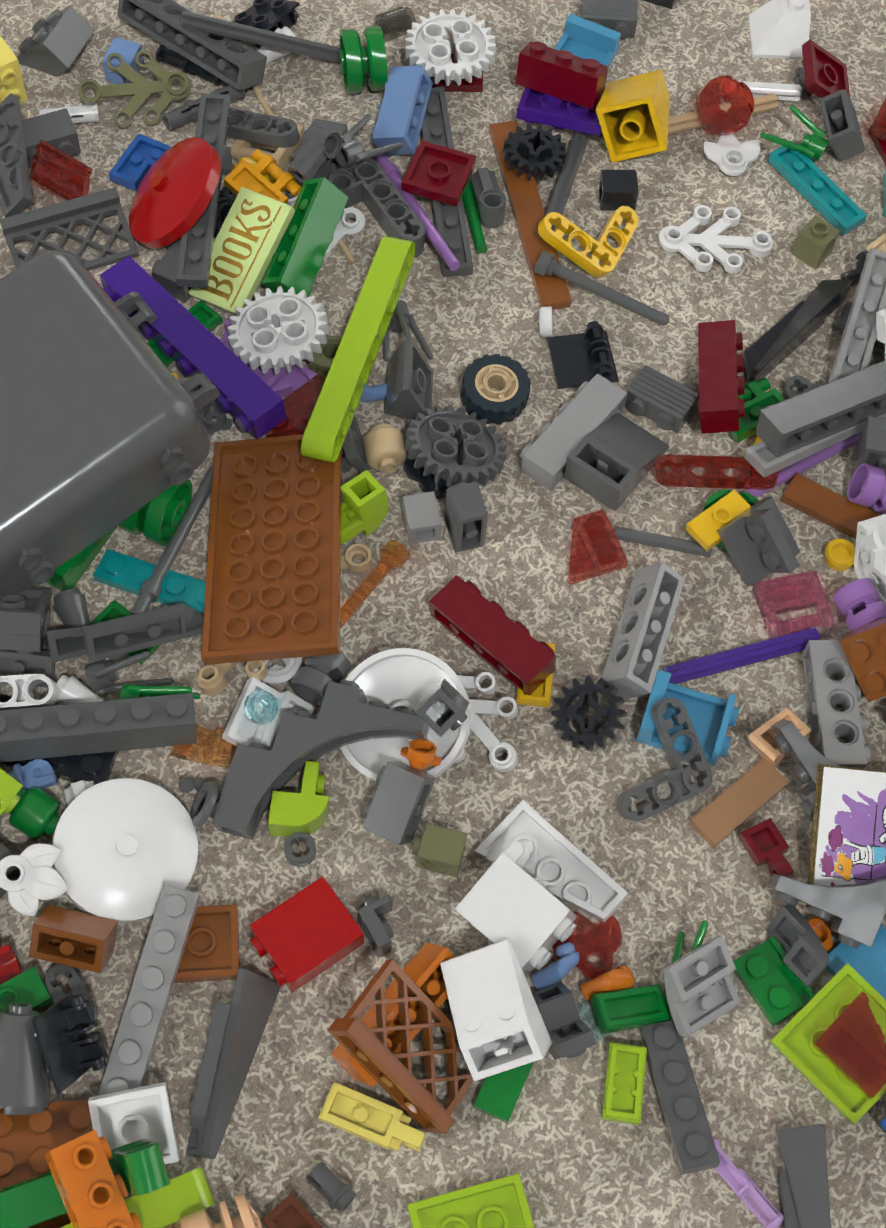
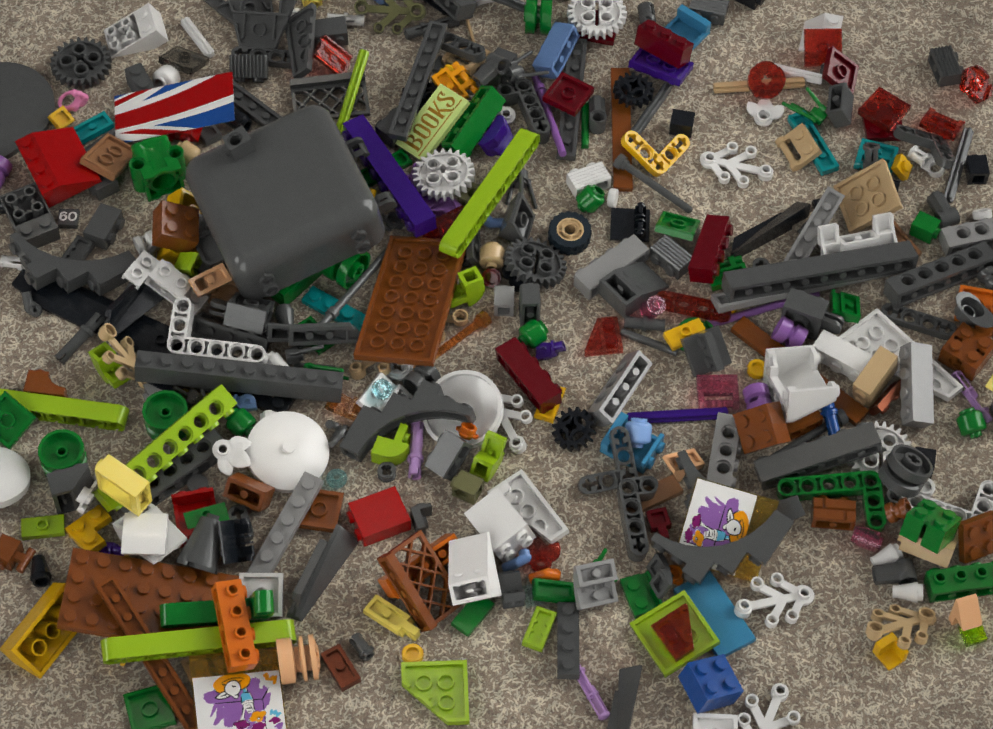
camera: 15 degrees right, 5 degrees down
blue plate [109,133,171,191] -> none
red dish [129,137,221,249] -> none
dark grey brick [415,678,469,737] -> none
yellow slope [596,69,670,163] -> none
olive brick [792,215,840,270] -> none
none -> clear light blue plate [326,469,347,489]
none -> lime axle [336,49,369,137]
none -> yellow tile [402,643,424,662]
none -> lavender pin [407,421,424,480]
none -> lime brick [469,430,507,483]
none -> dark purple slope [478,115,514,157]
none -> dark red plate [482,268,501,288]
none -> green head [518,319,548,349]
none -> dark purple piece [536,340,566,361]
none -> white brick [566,161,611,199]
none -> green head [576,185,605,213]
none -> dark grey beam [616,476,658,562]
none -> dark grey pin [624,315,665,332]
none -> light blue head [625,418,652,448]
none -> dark grey hinge [637,2,656,24]
none -> clear pink brick [640,295,666,319]
none -> green tile [654,211,700,241]
none -> tan plate [775,123,822,172]
none -> clear red plate [804,29,842,67]

